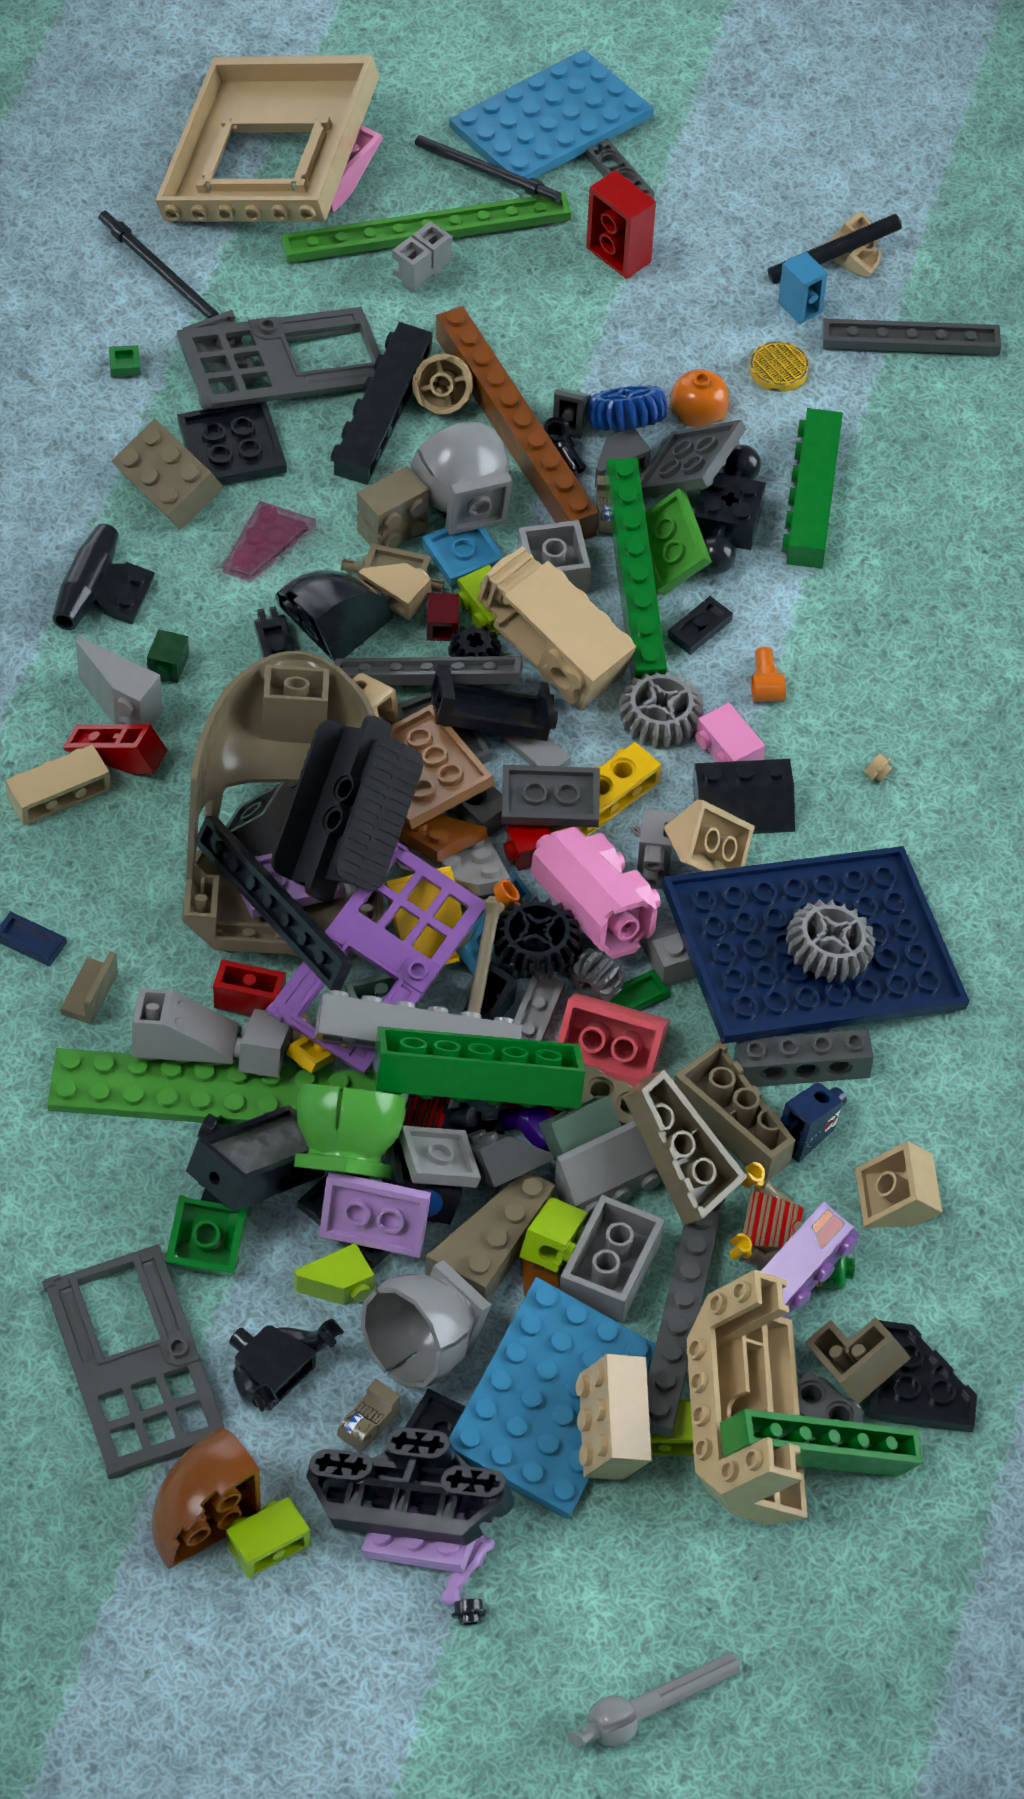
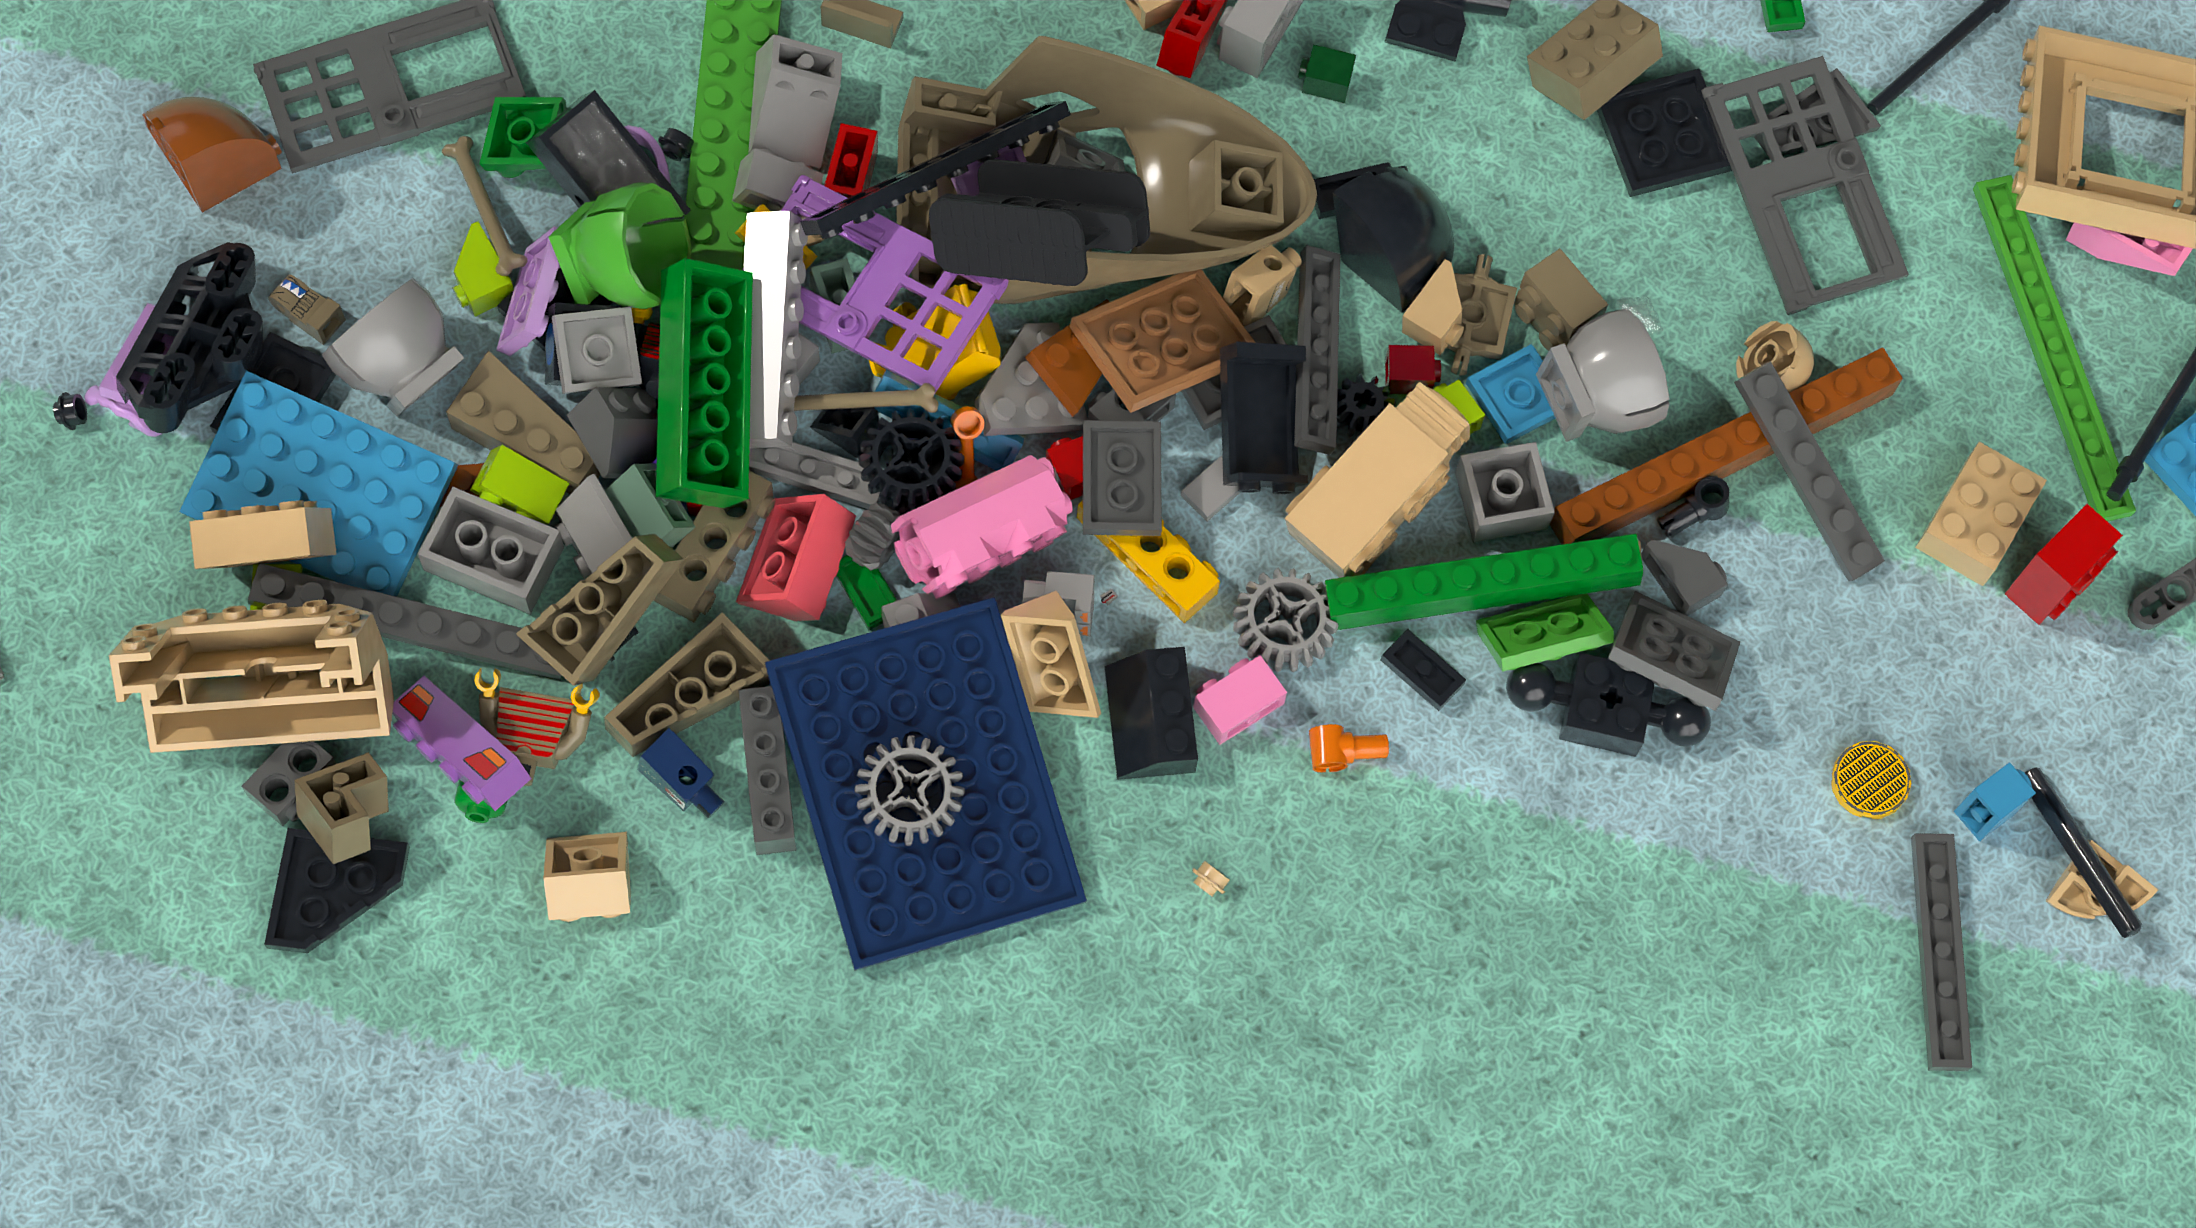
camera: 85 degrees right, 15 degrees up
clear pink wing [223,501,316,582] -> none
lime brick [226,1496,311,1579] -> none
black torso [229,1319,344,1412] -> none
black brick [330,322,433,485] -> none
light grey hips [392,221,452,292] -> none
dark grey slope [553,388,591,439] -> none
blue gear [587,385,668,431] -> none
orange cylinder [670,369,730,428] -> none
green brick [720,1409,923,1477] -> none
green brick [781,408,843,569] -> none
none -> dark tan piece [442,136,528,276]
none -> dark grey plate [1734,361,1885,581]
none -> tan brick [1915,442,2047,586]

